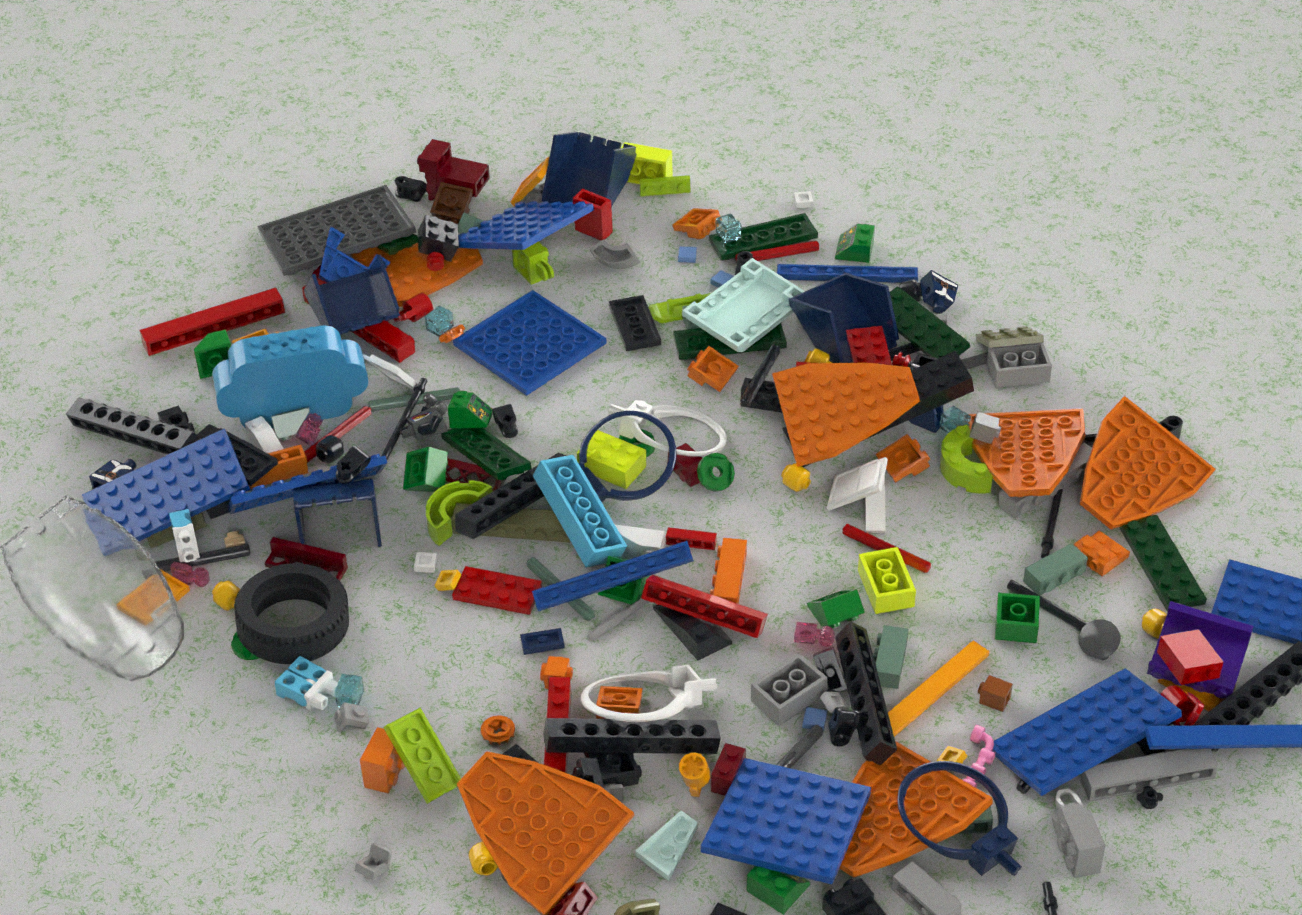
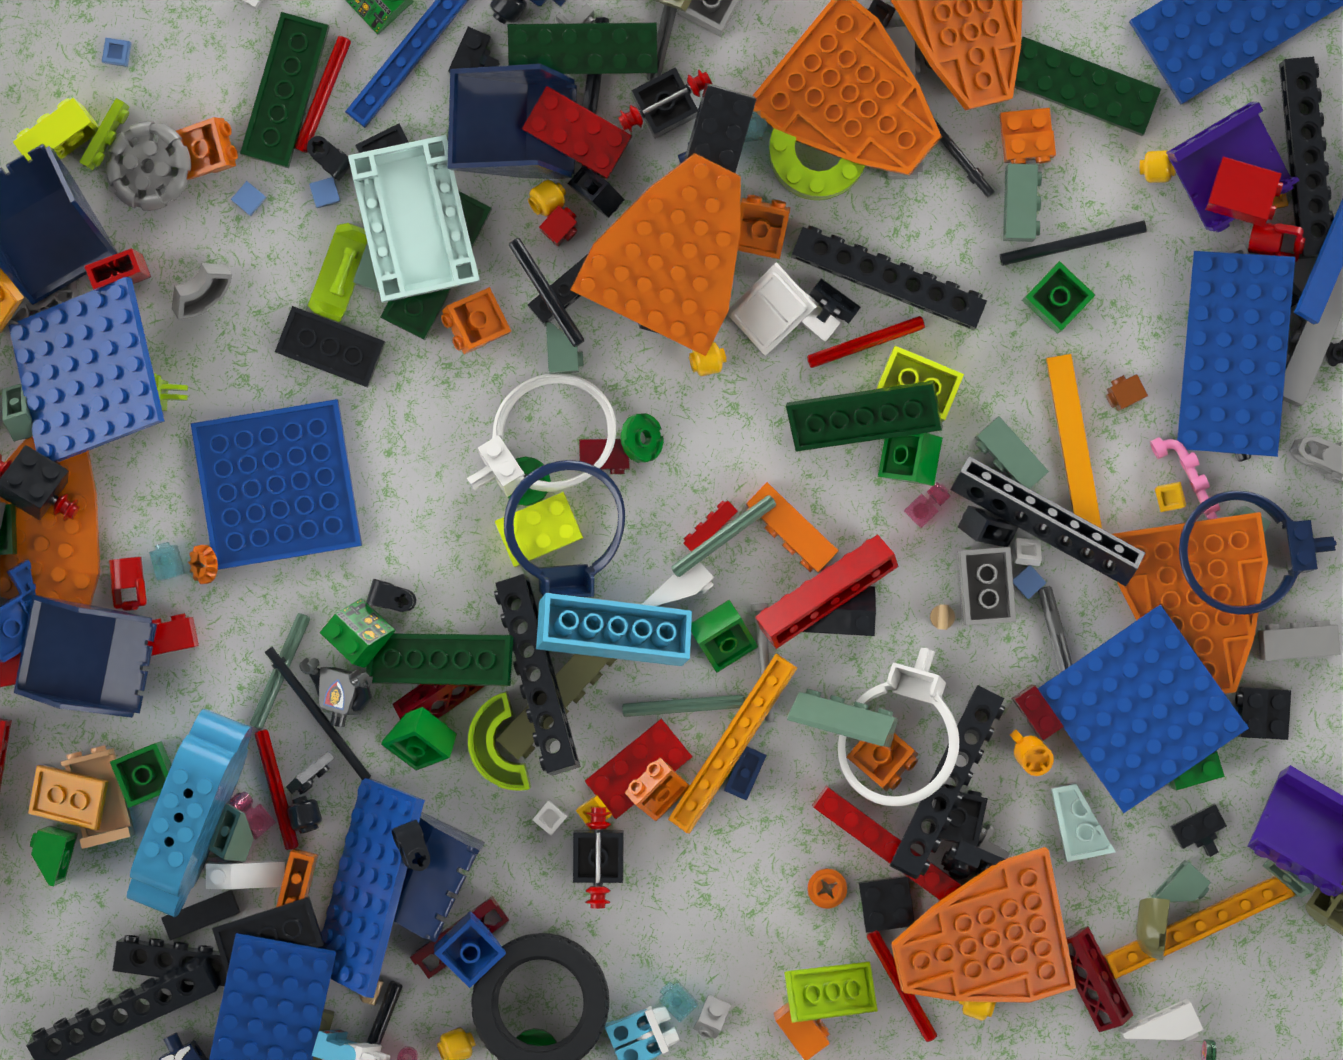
camera: 55 degrees left, 45 degrees up
white piece [363,354,418,390] -> none
blue tile [532,541,694,612] -> none
orange brick [540,656,573,689] -> none
clear light blue brick [716,213,742,243] -> none
black piece [828,707,859,747] -> none
light grey brick [969,411,1001,444] -> none
dark grey dish [1079,619,1121,660] -> none
none -> medium blue tile [102,38,131,67]
none -> light grey plate [106,121,191,211]
none -> hinge [286,751,334,795]
none -> blue slope [434,911,506,988]
none -> sand green slope [546,322,584,374]
none -> black brick [573,807,624,909]
none -> orange plate [624,758,690,821]
none -> light orange tile [668,654,798,834]
none -> sand green axle [671,495,776,577]
none -> dark green plate [786,380,943,452]
none -> sand green slope [787,688,898,747]
none -> black brick [791,225,987,331]
none -> black hinge [809,278,861,324]
none -> red axle [867,931,937,1042]
none -> tan plate [930,604,955,630]

